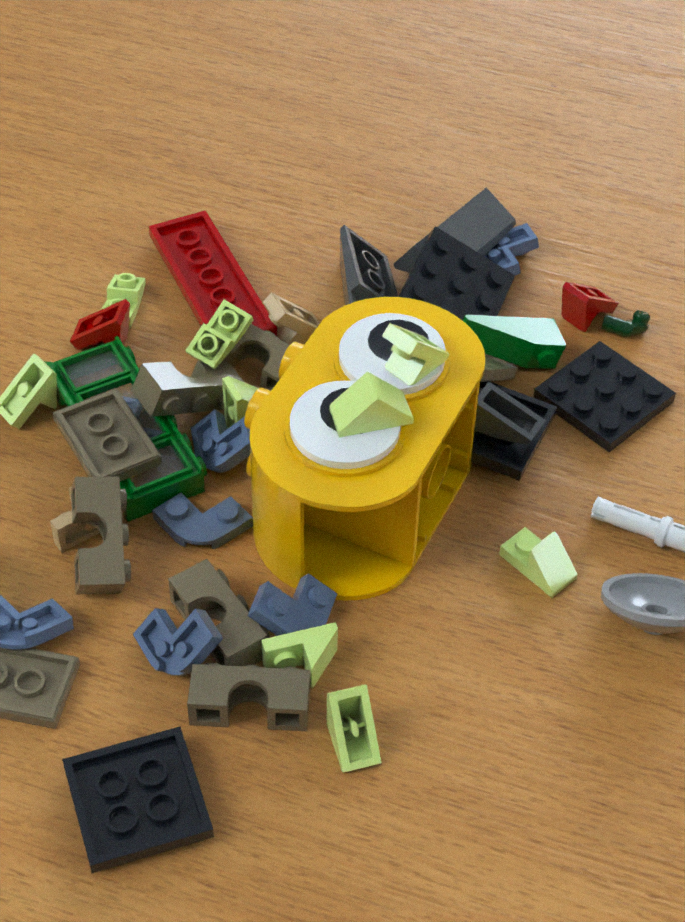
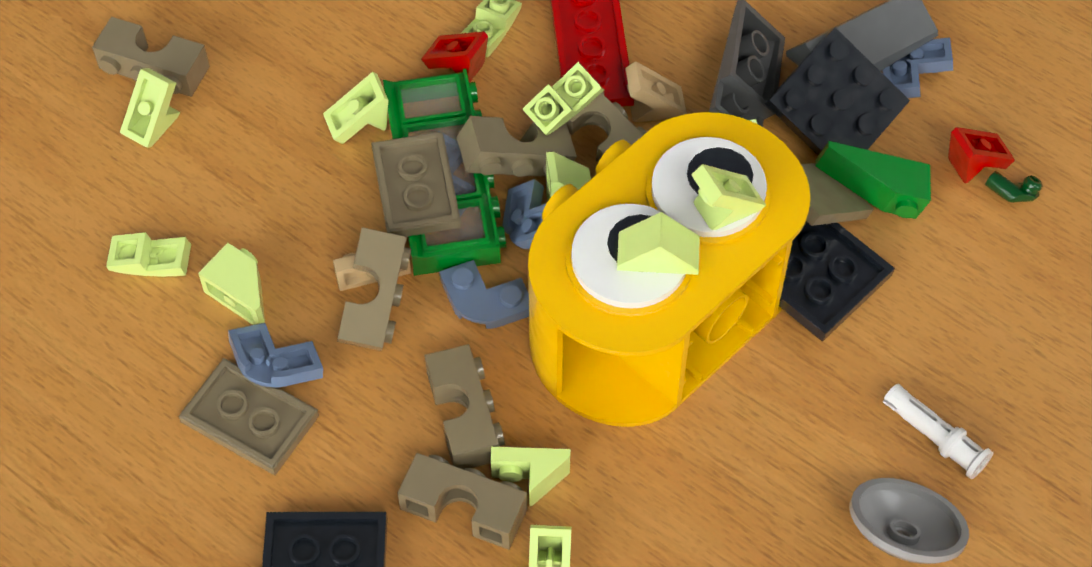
camera: 20 degrees right, 10 degrees up
sand blue plate [133,608,223,676] -> none
sand blue plate [247,573,337,636] -> none
dark grey slope [474,382,546,445] -> none
yellowish green slope [499,527,578,598] -> none
black plate [533,341,676,452] -> none

